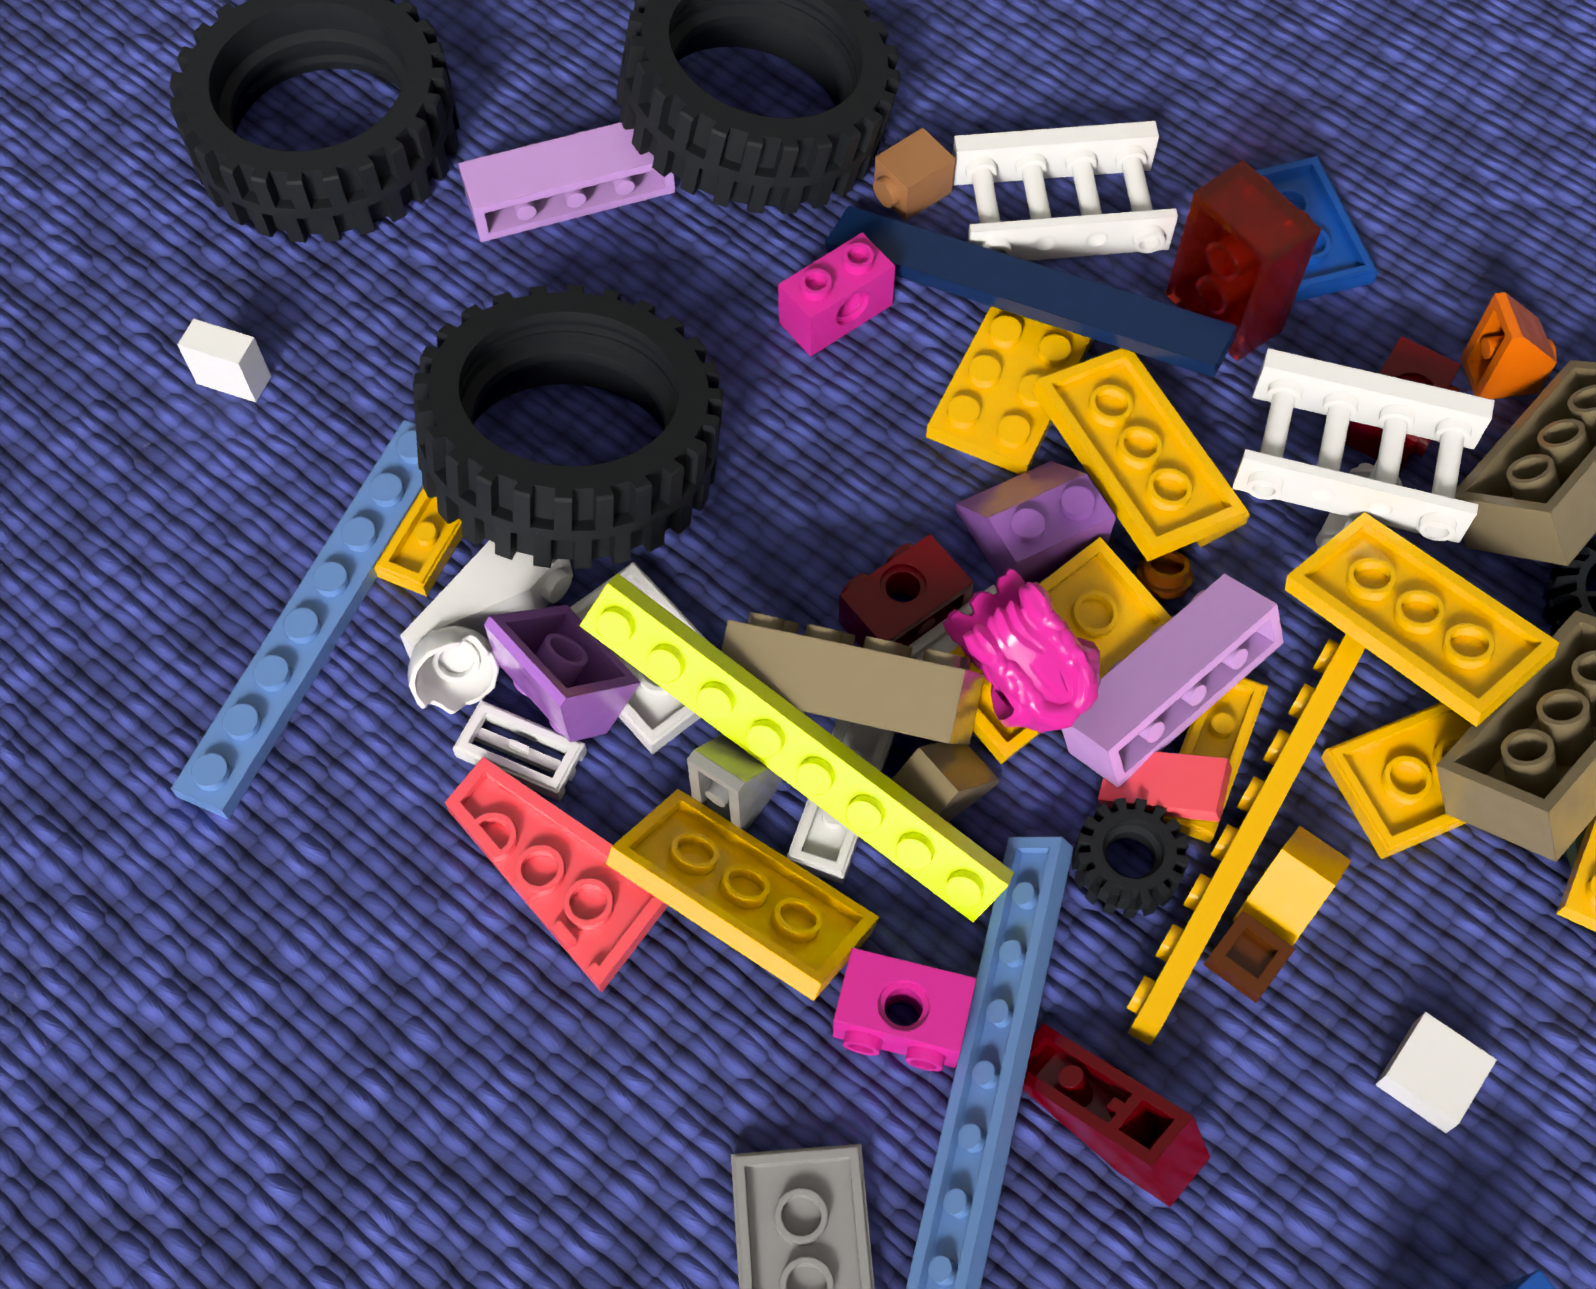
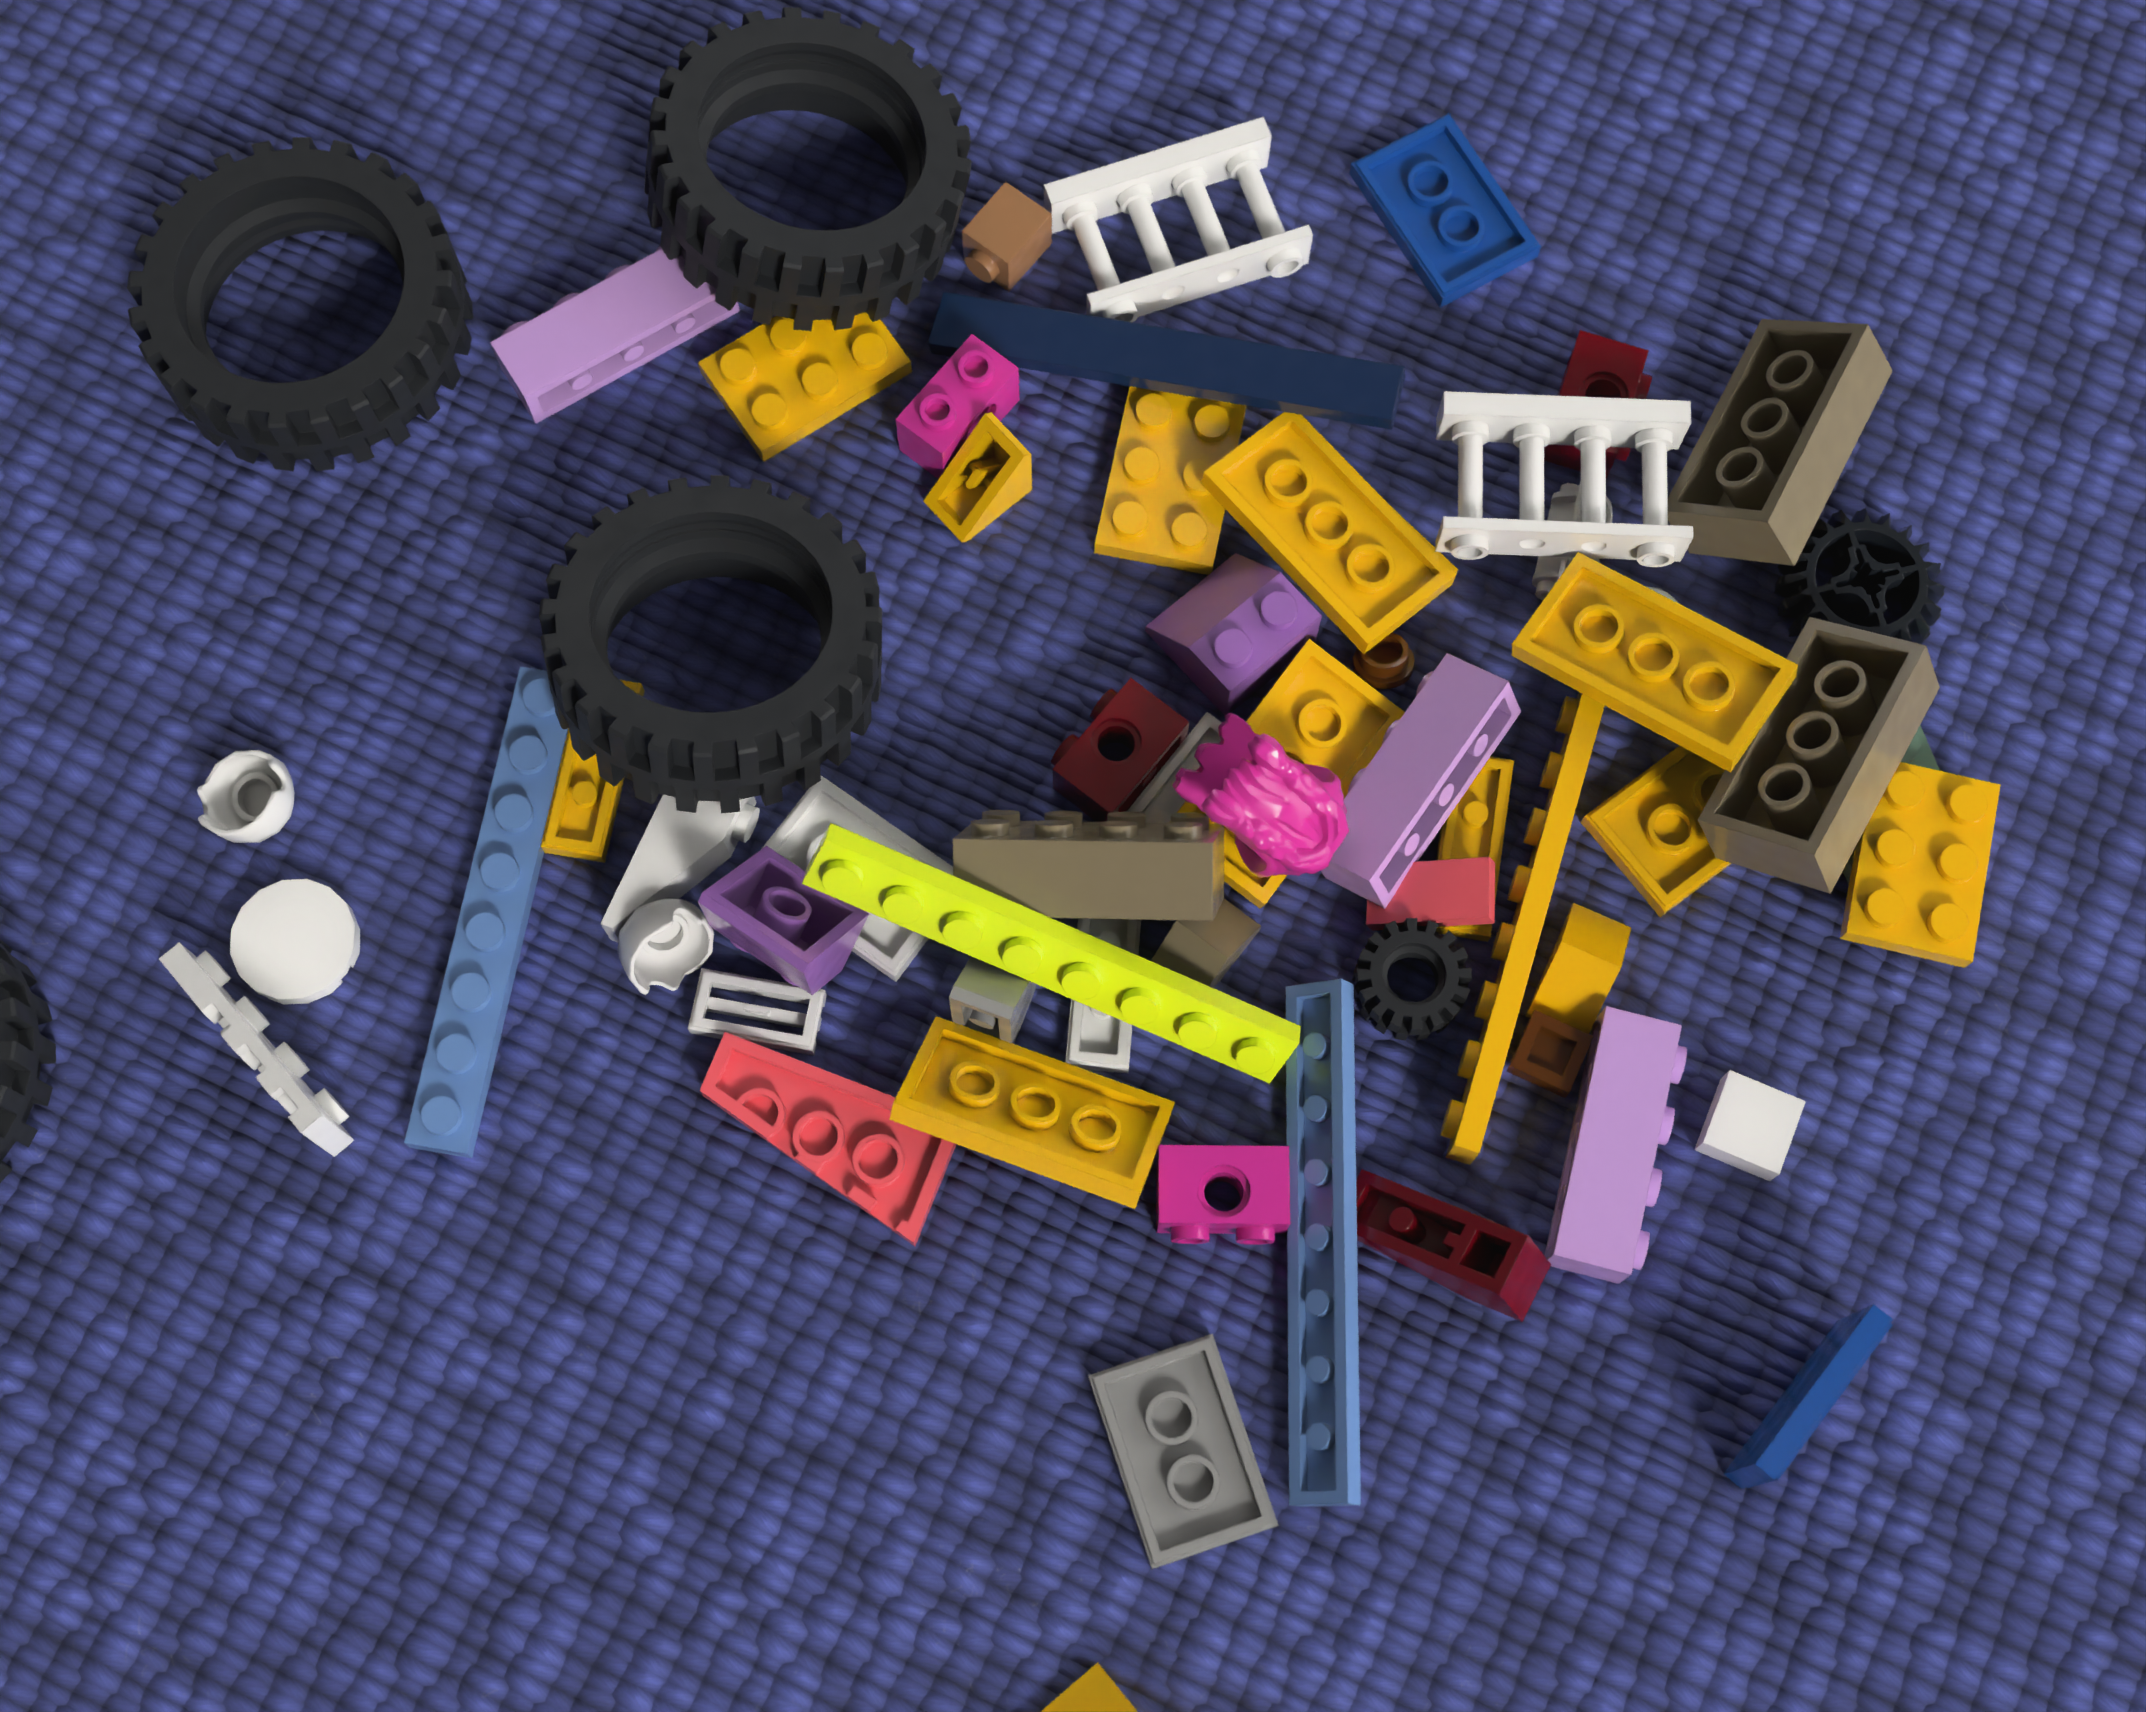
camera: 15 degrees left, 10 degrees up
white piece [177,319,271,402] -> none
clear red brick [1165,160,1321,362] -> none
orange slope [1460,292,1557,399] -> none
none -> white wing [159,942,354,1157]
none -> white hair [197,750,295,843]
none -> white tile [230,879,360,1005]
none -> yellow plate [698,312,912,462]
none -> yellow slope [923,412,1032,543]
none -> lavender brick [1544,1006,1687,1284]

